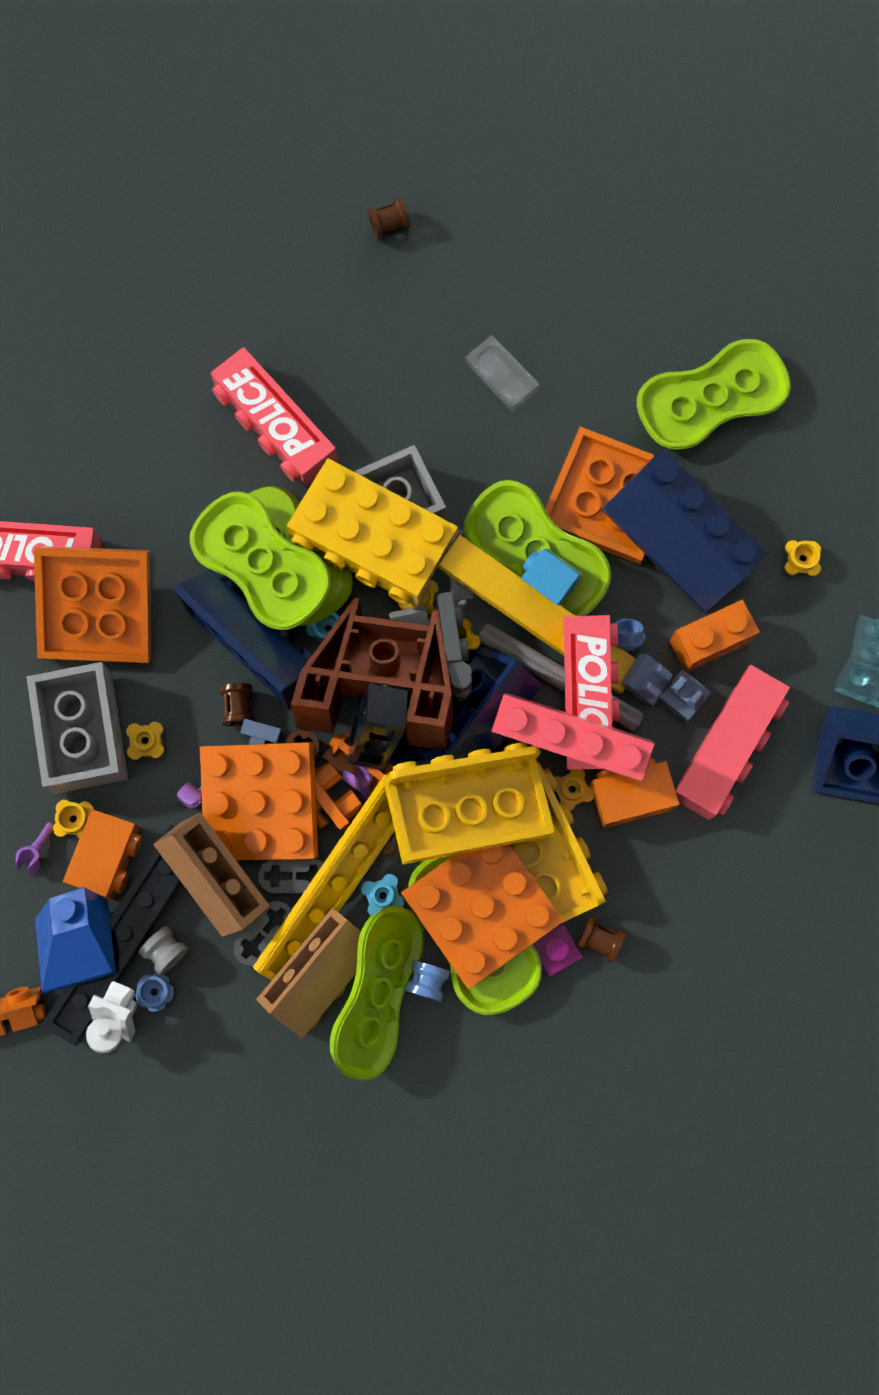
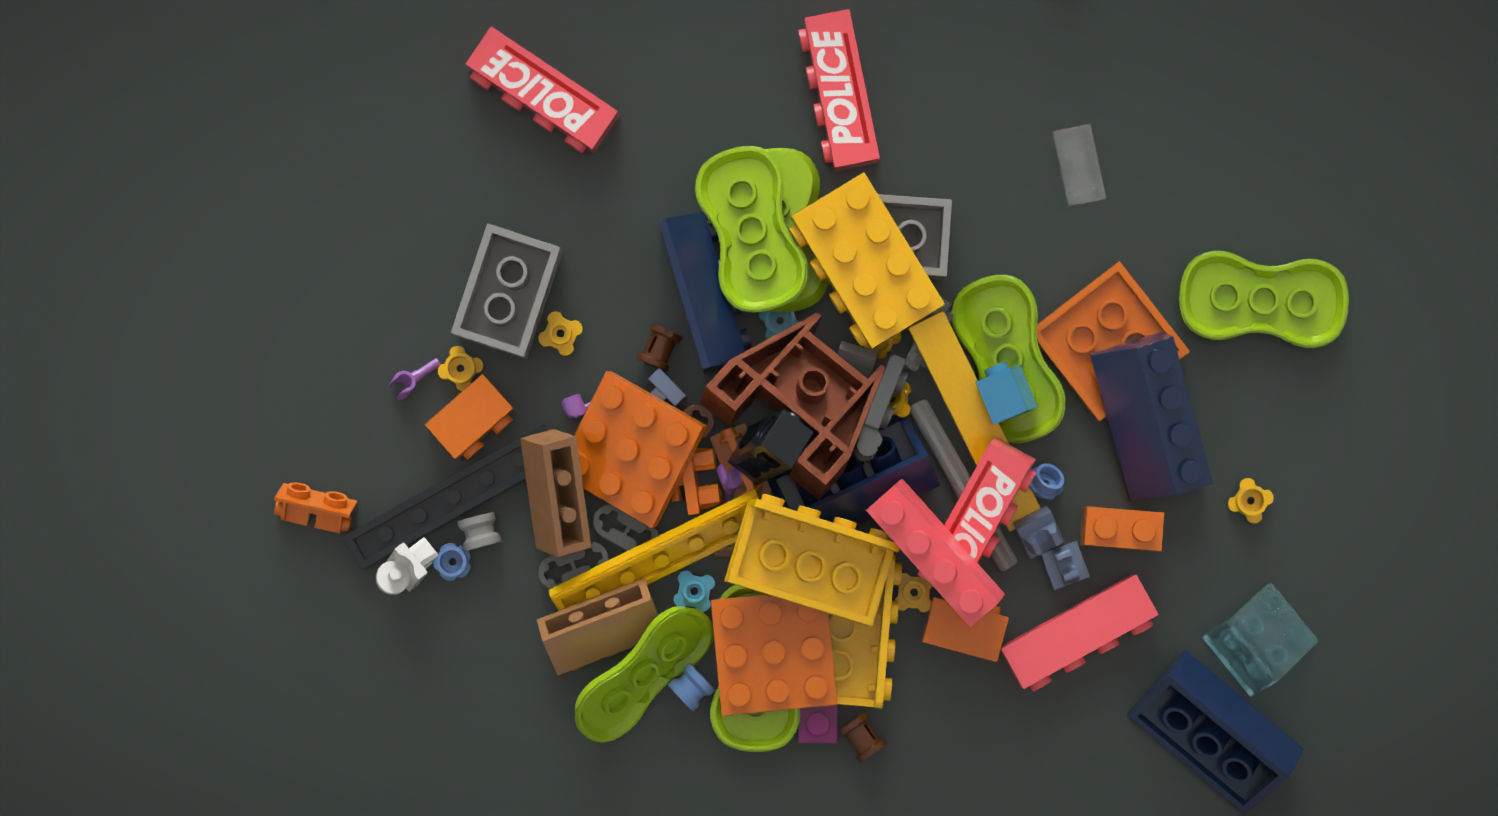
camera: 30 degrees right, 10 degrees up
orange plate [34,546,151,663] -> none
blue slope [35,887,116,994] -> none

